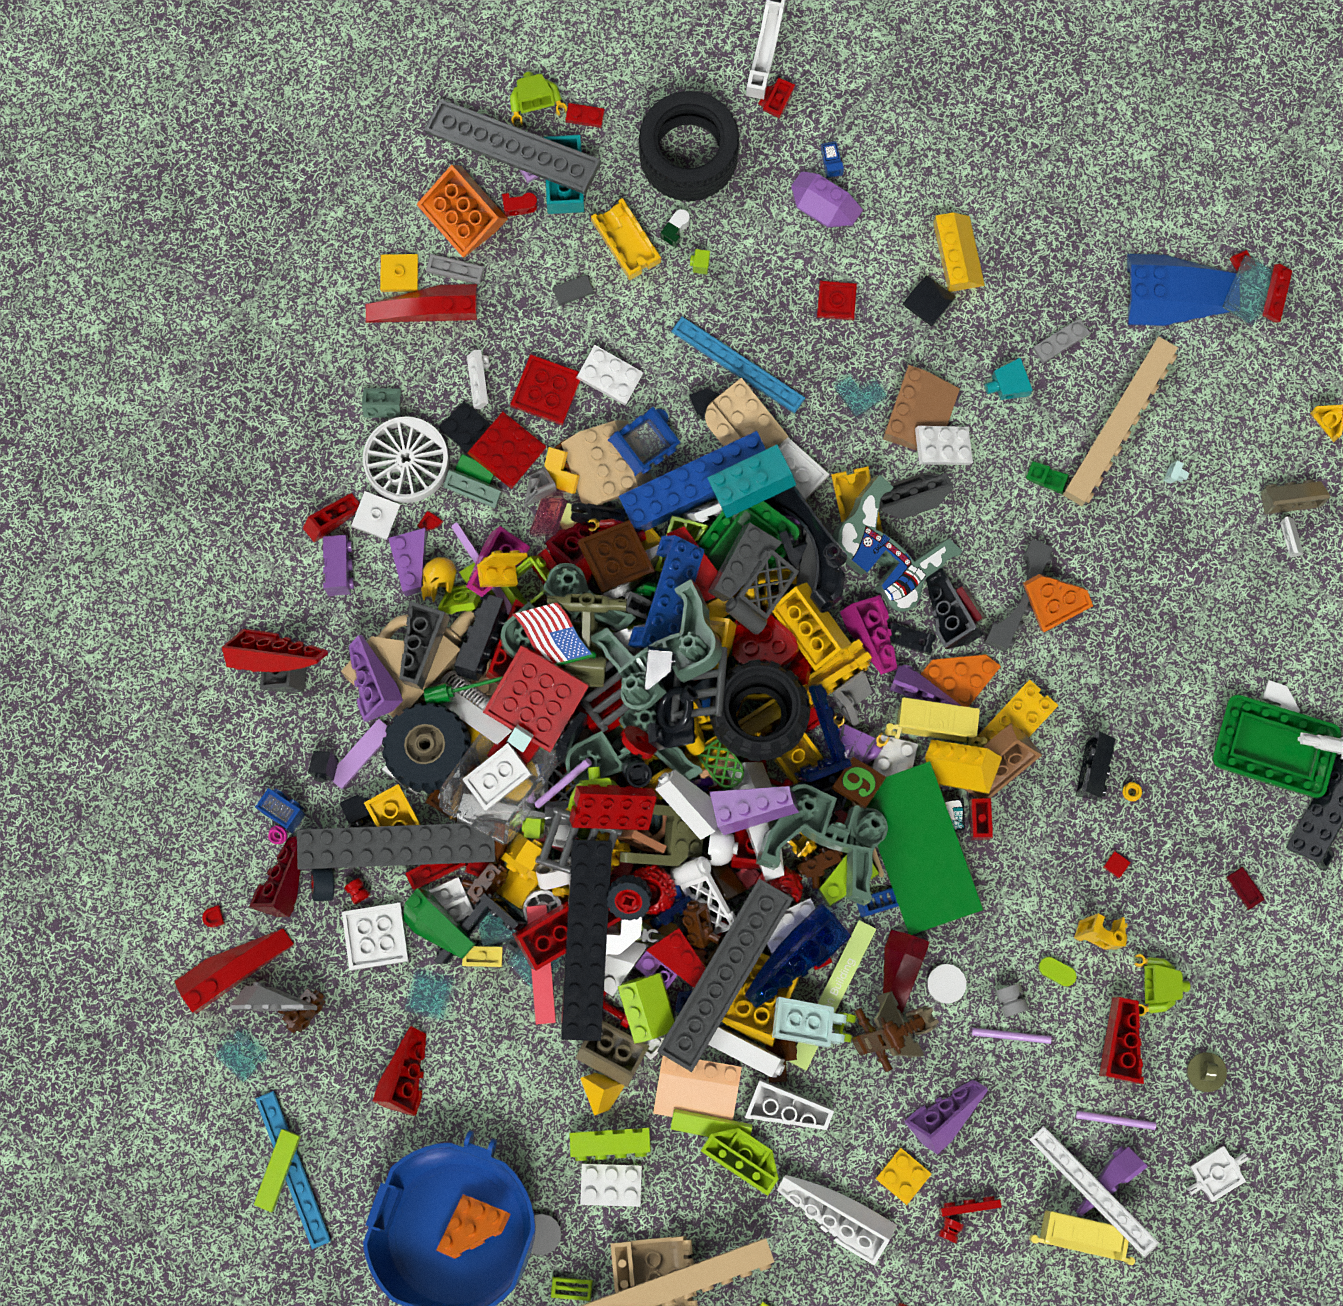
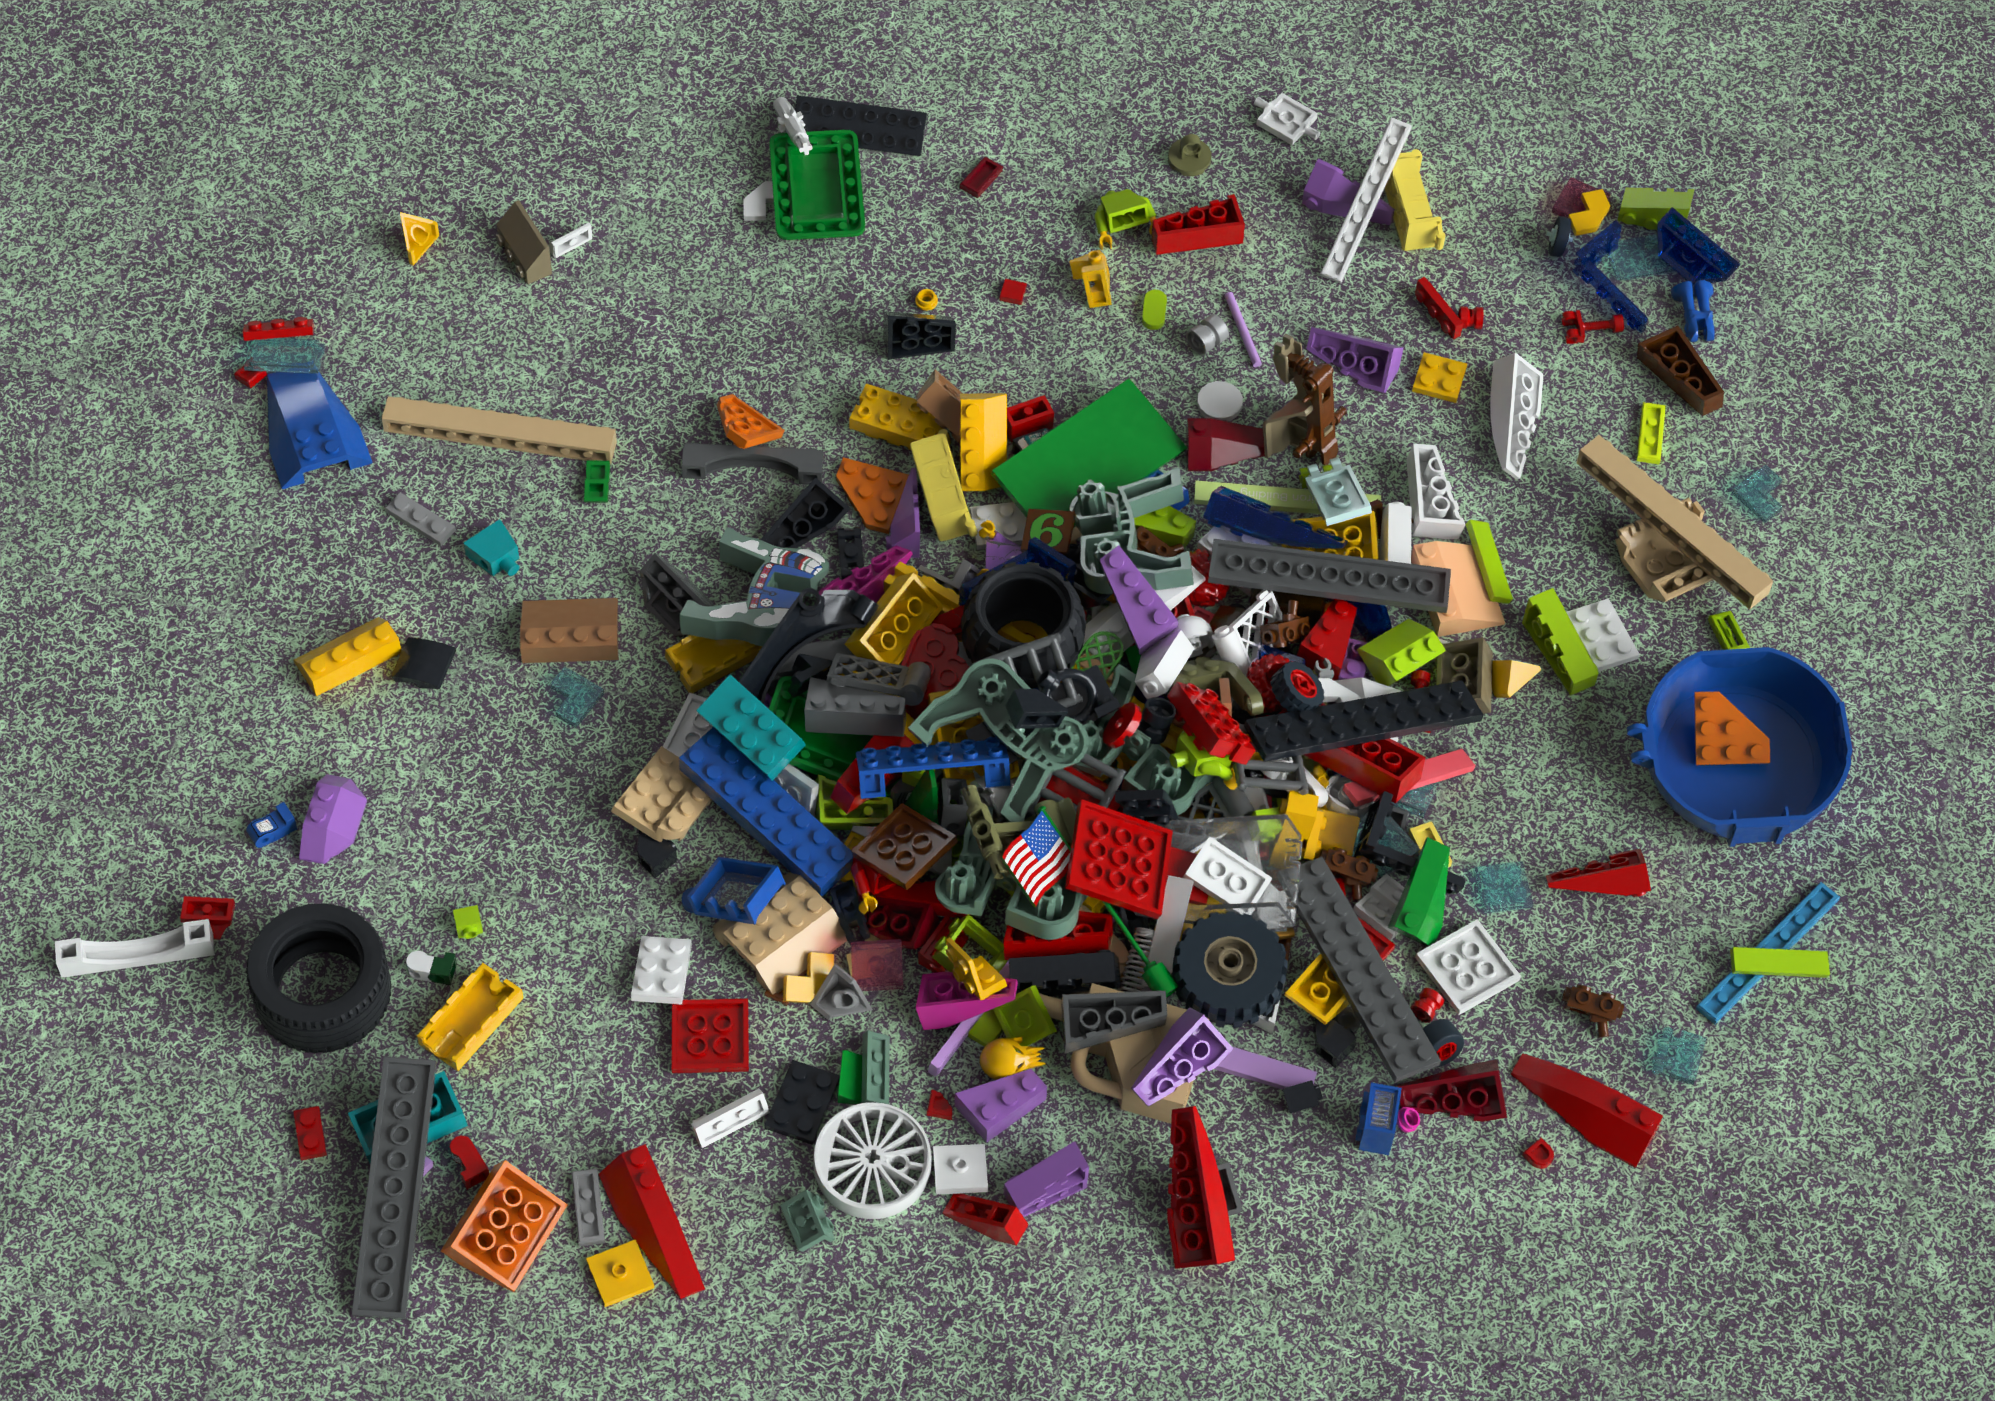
camera: 115 degrees left, 20 degrees down
light grey wedge [230,982,317,1011] -> none
red plate [467,412,547,489] -> none
light aqua tile [507,725,534,752] -> none
lime torso [510,72,567,126] -> none
lavender bar [534,758,592,808] -> none
dark grey tile [552,275,594,306] -> none
dark azure tile [671,316,805,414] -> none
lime wedge [700,1128,779,1196] -> none
red tile [817,281,857,320] -> none
white plate [915,426,973,465] -> none
dark red tile [956,586,987,622] -> none
lavender bar [1076,1110,1156,1130] -> none
light aqua tile [1163,460,1189,484] -> none

